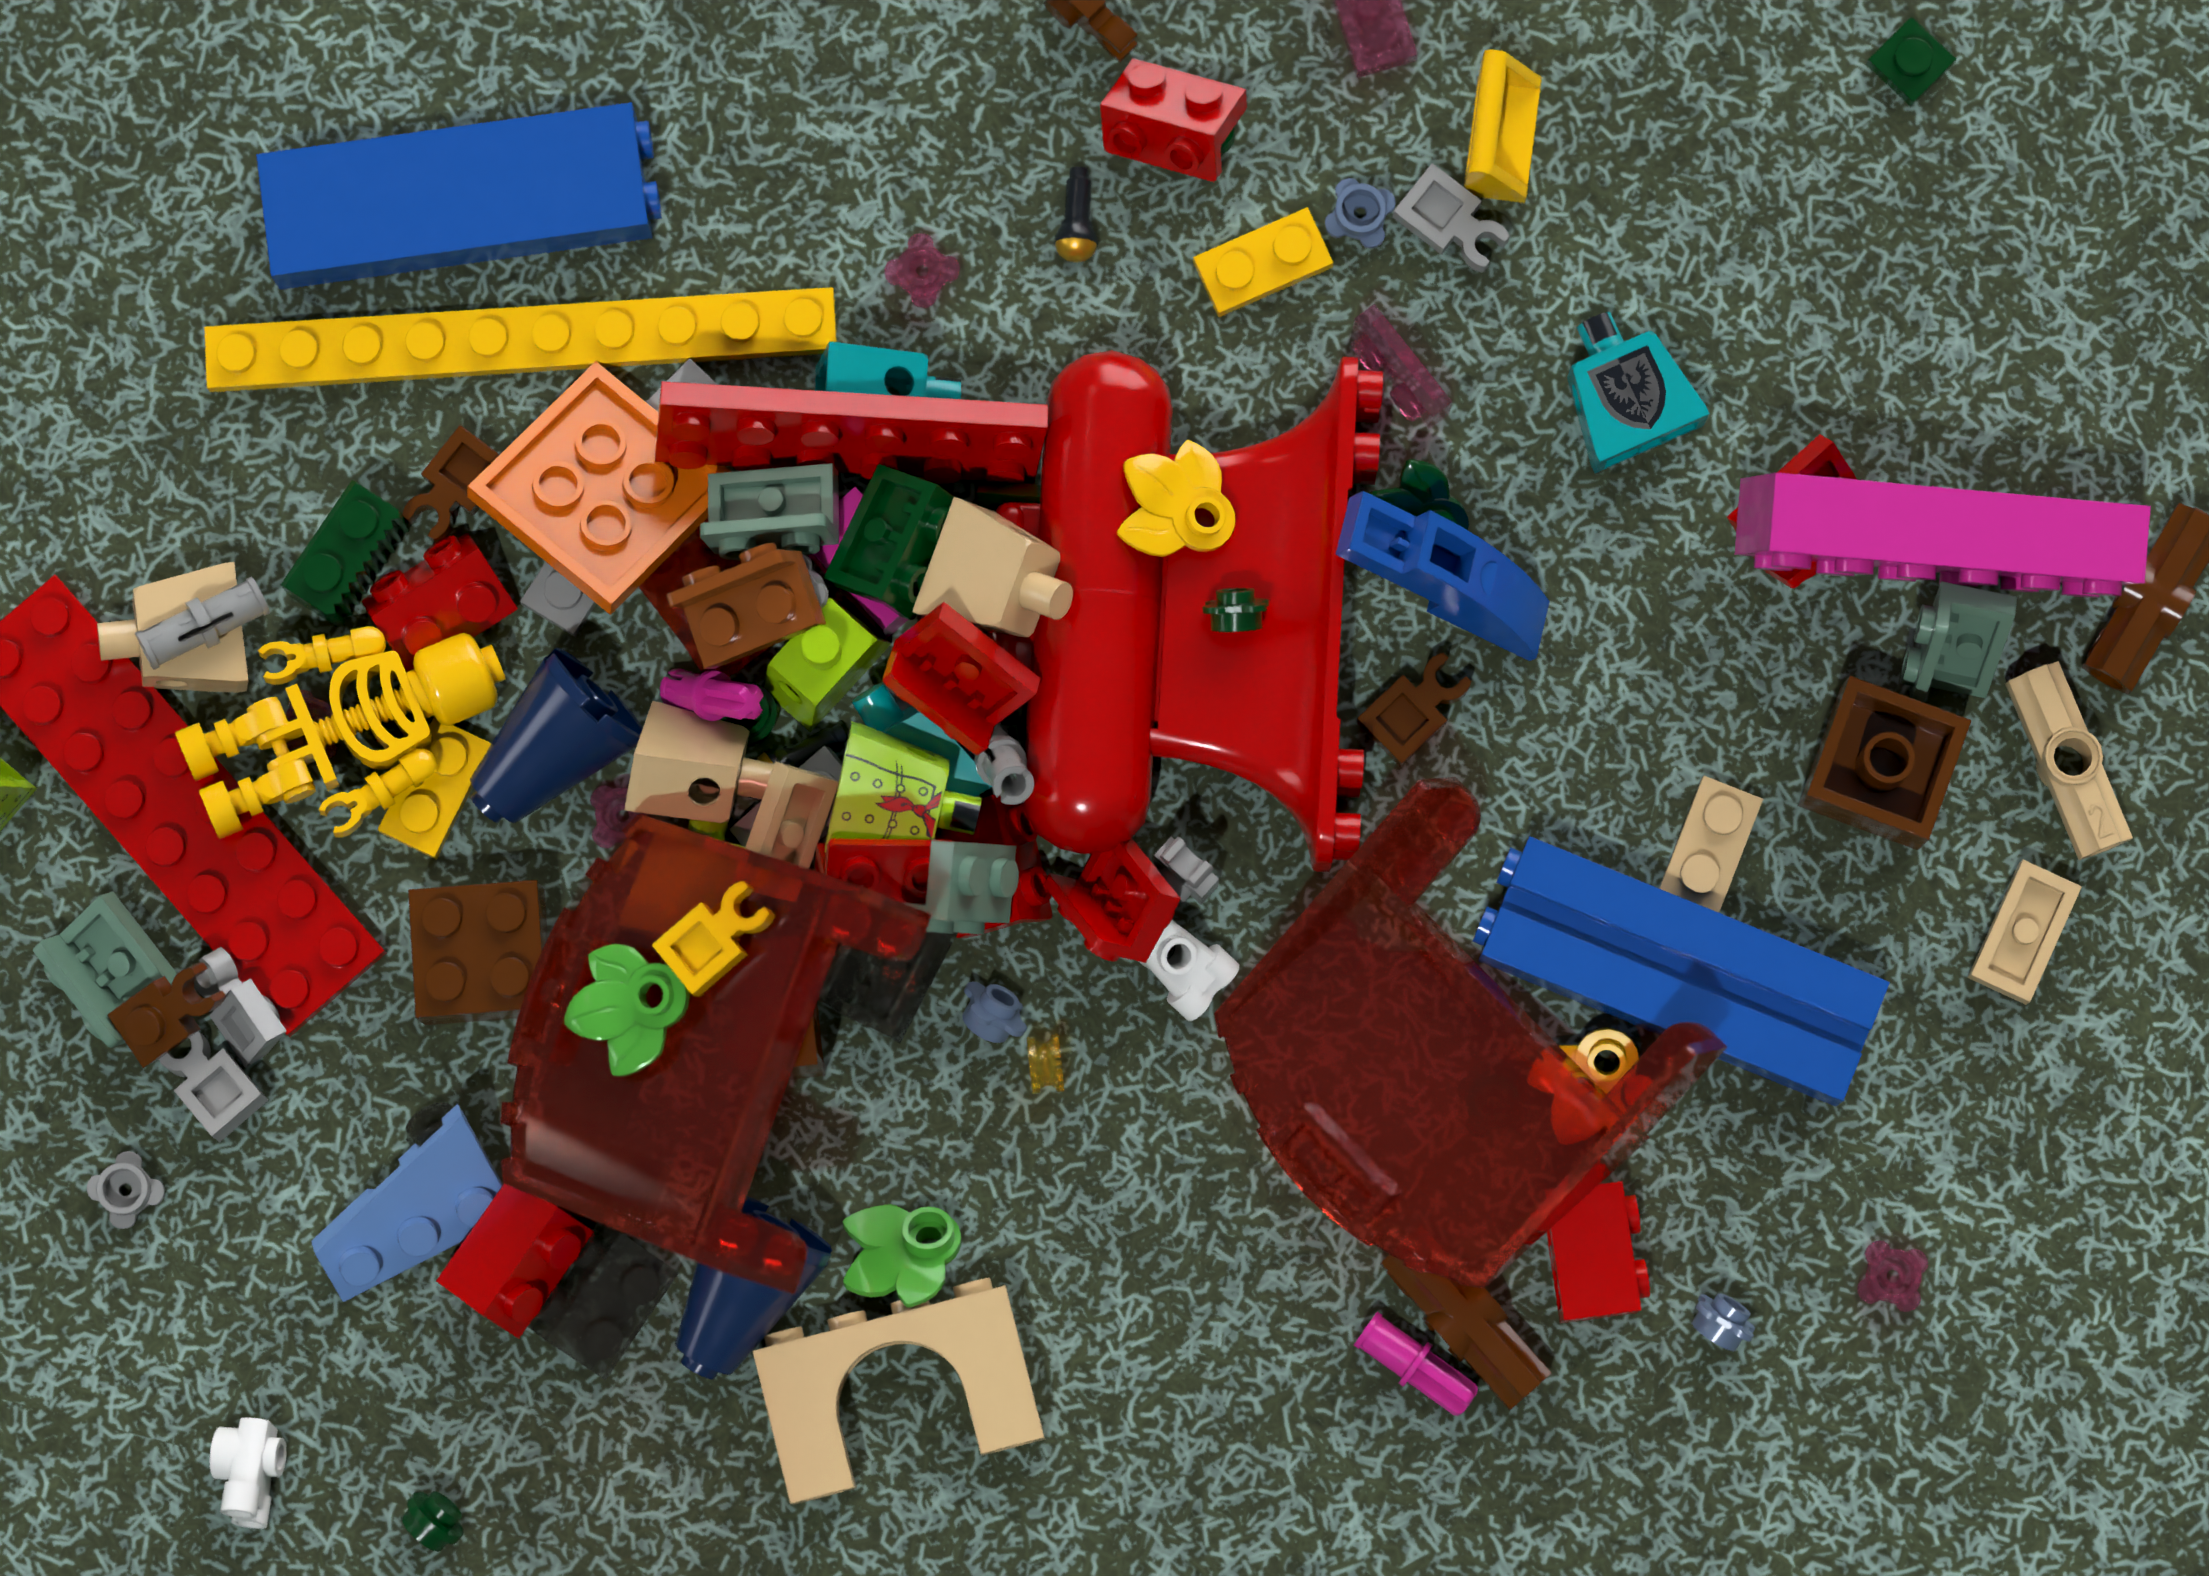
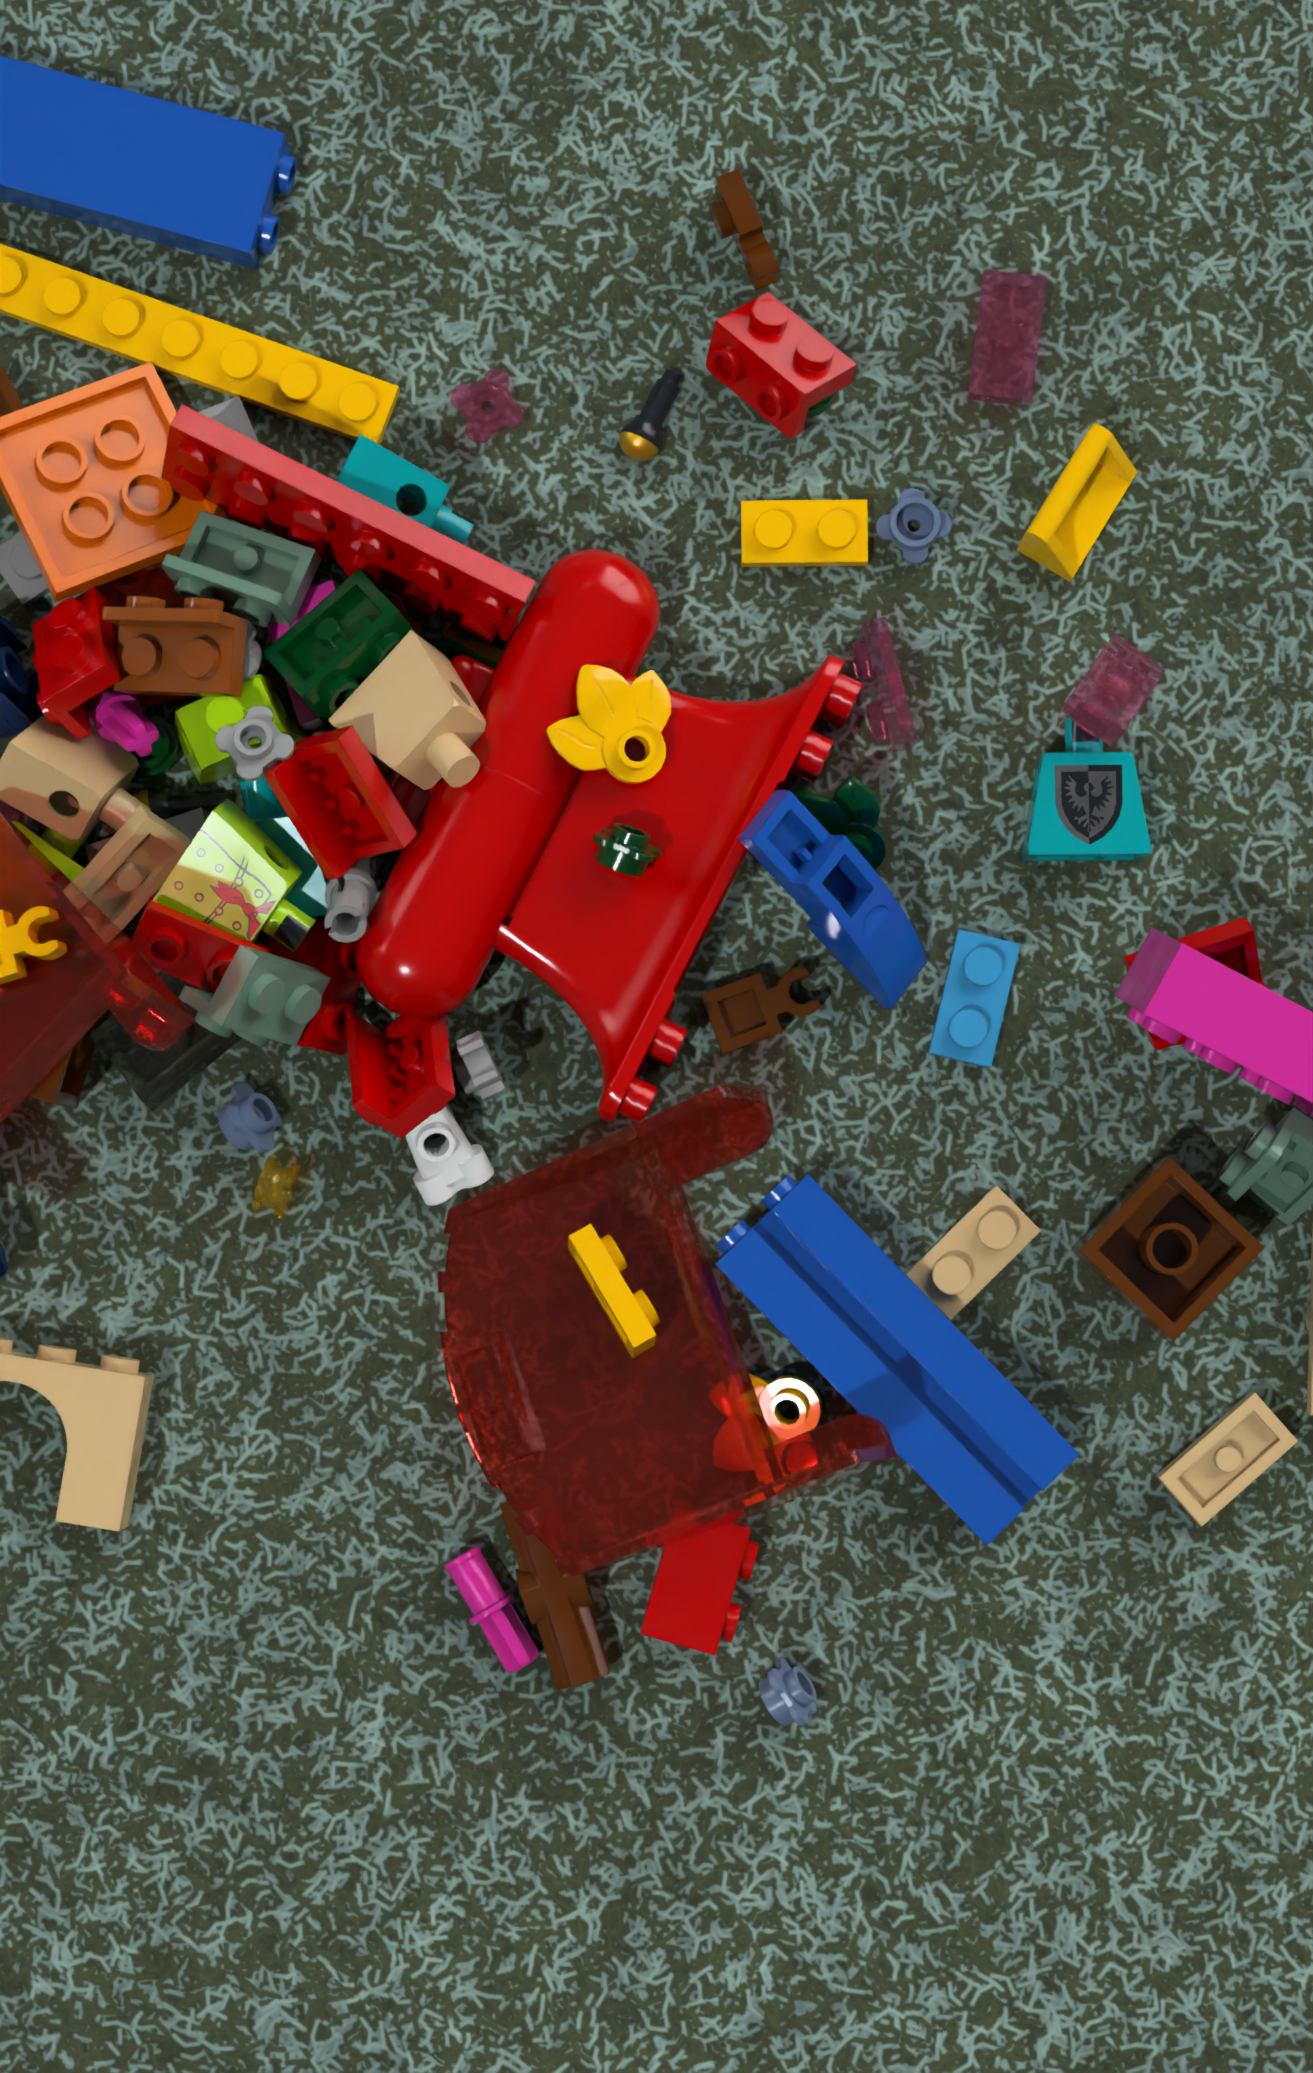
camera: 25 degrees right, 5 degrees up
bright green plate [843,1204,961,1308] -> none
light grey plate [1392,163,1510,273] -> none
clear pink plate [1857,1241,1928,1312] -> none
none -> red bracket [32,586,121,740]
none -> light grey plate [215,706,294,781]
none -> yellow plate [568,1223,660,1358]
none -> dark azure plate [928,929,1020,1068]
none -> clear pink plate [1060,634,1165,748]

